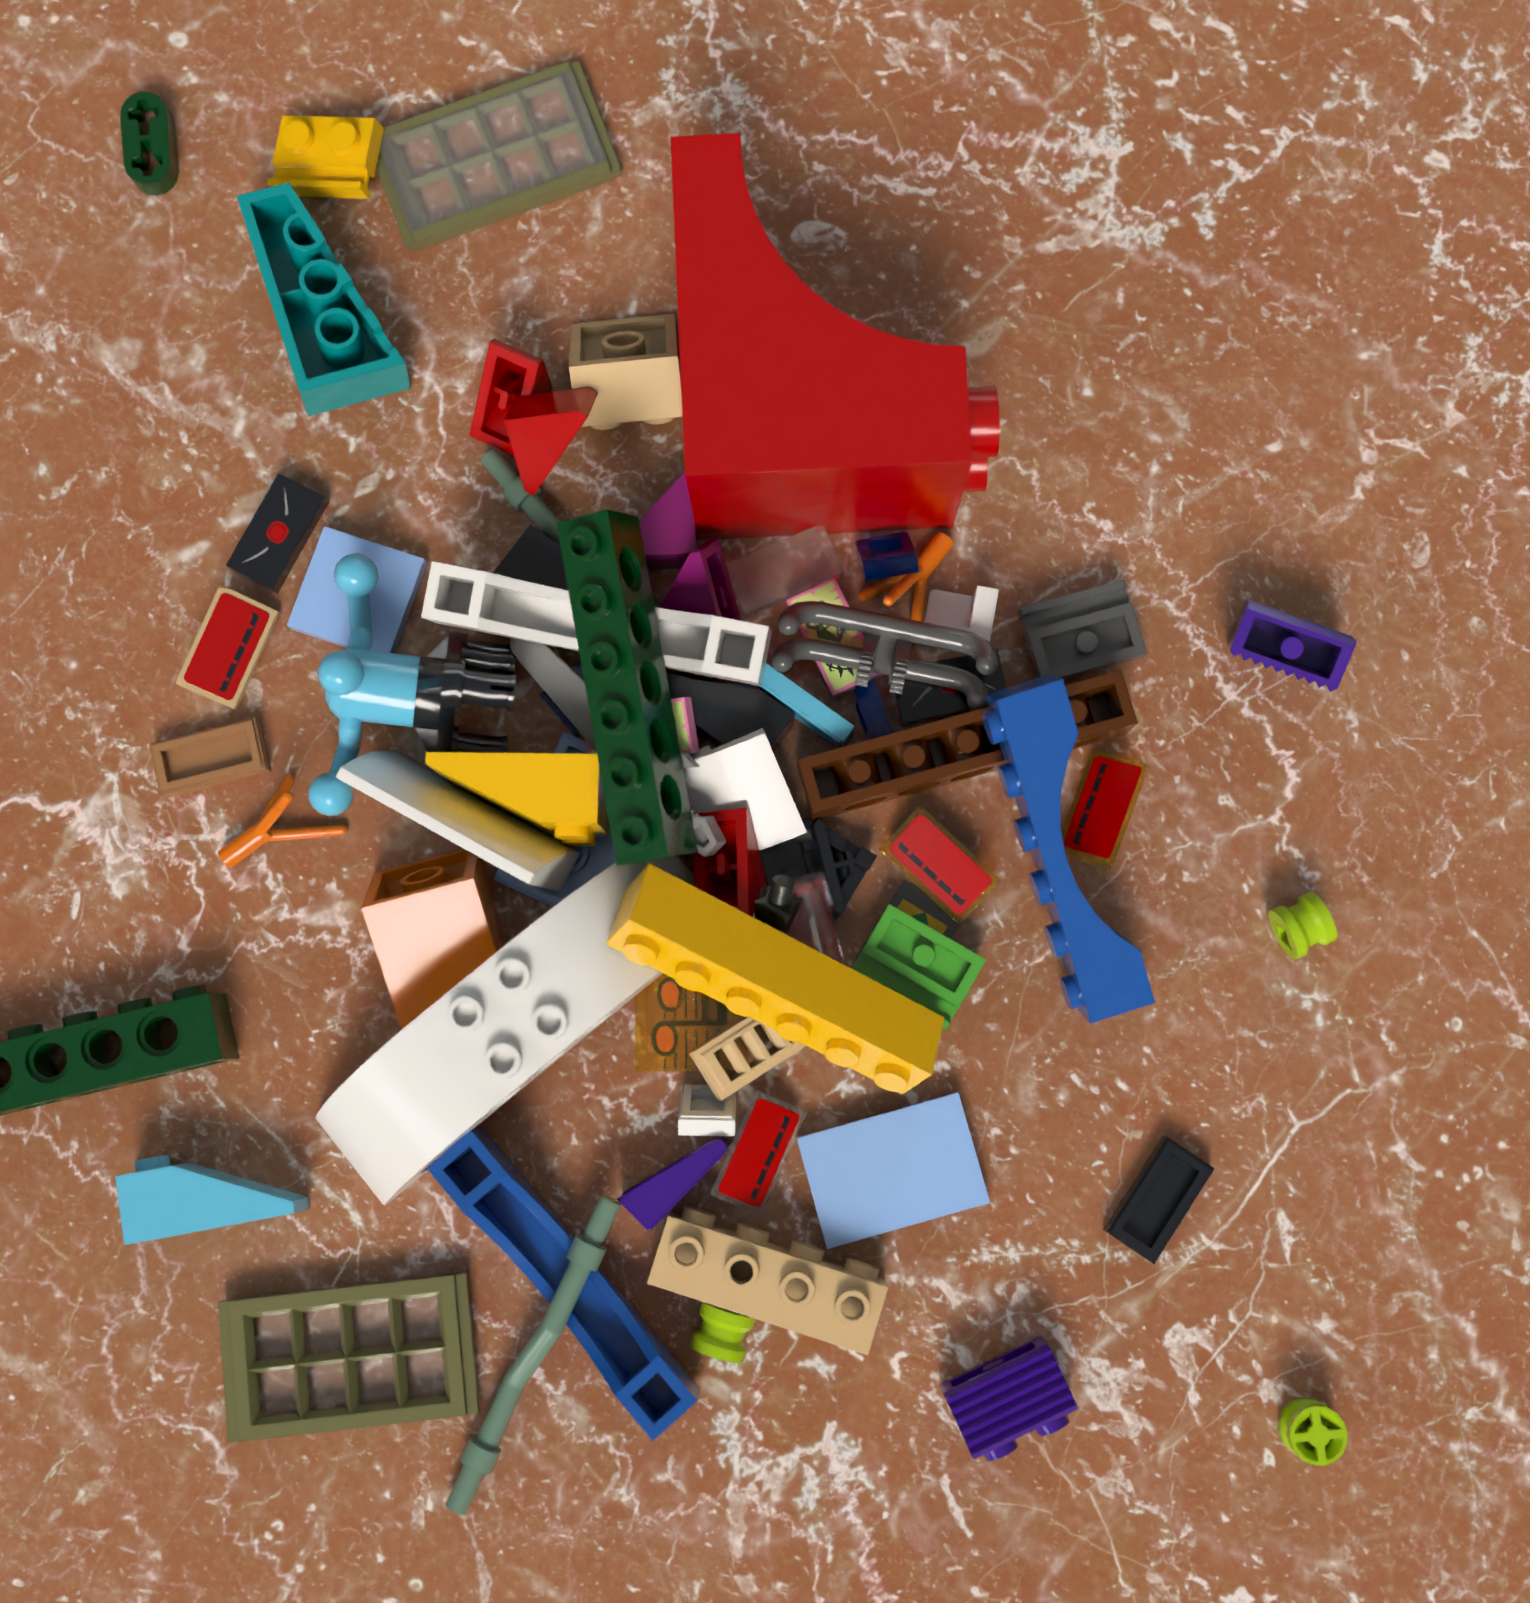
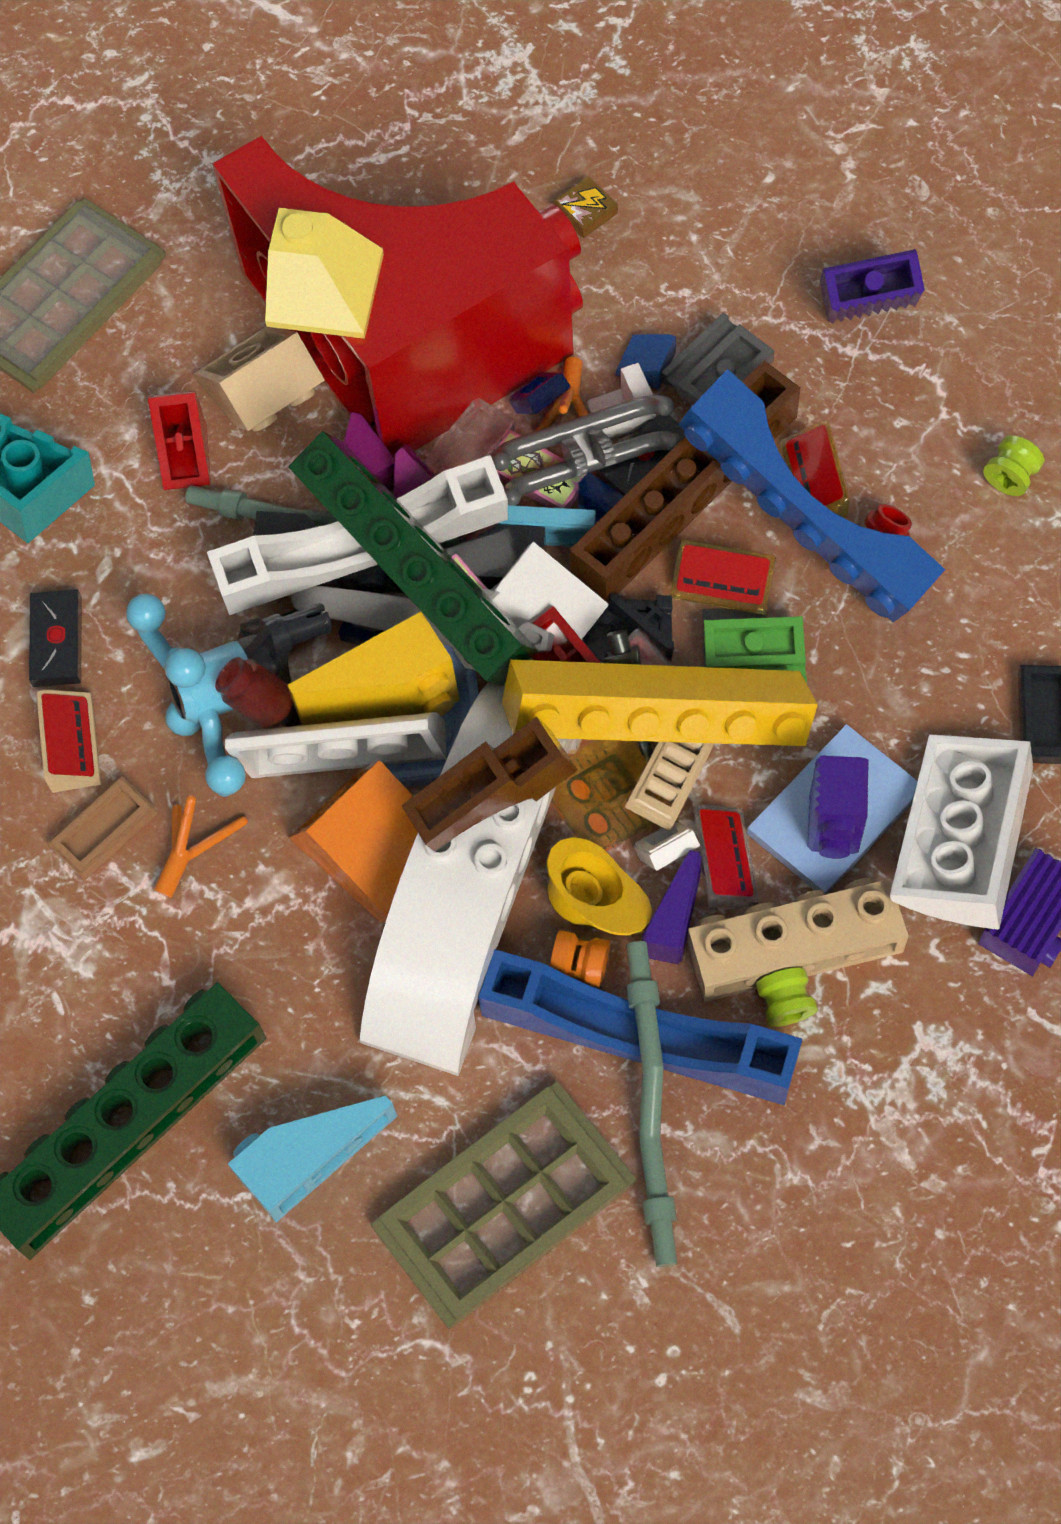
camera: 30 degrees left, 15 degrees down
light blue tile [287,526,428,654] -> none
red slope [504,387,598,496] -> none
none -> clear red brick [215,657,292,728]
none -> light yellow slope [265,208,384,339]
none -> reddish brown slope [402,717,578,852]
none -> yellow piece [547,837,652,935]
none -> orange wheel [550,930,611,990]
none -> pearl gold tile [554,176,618,238]
none -> blue slope [615,334,676,390]
none -> dark purple brick [807,755,869,859]
none -> red plate [864,504,912,536]
none -> white slope [890,734,1033,930]

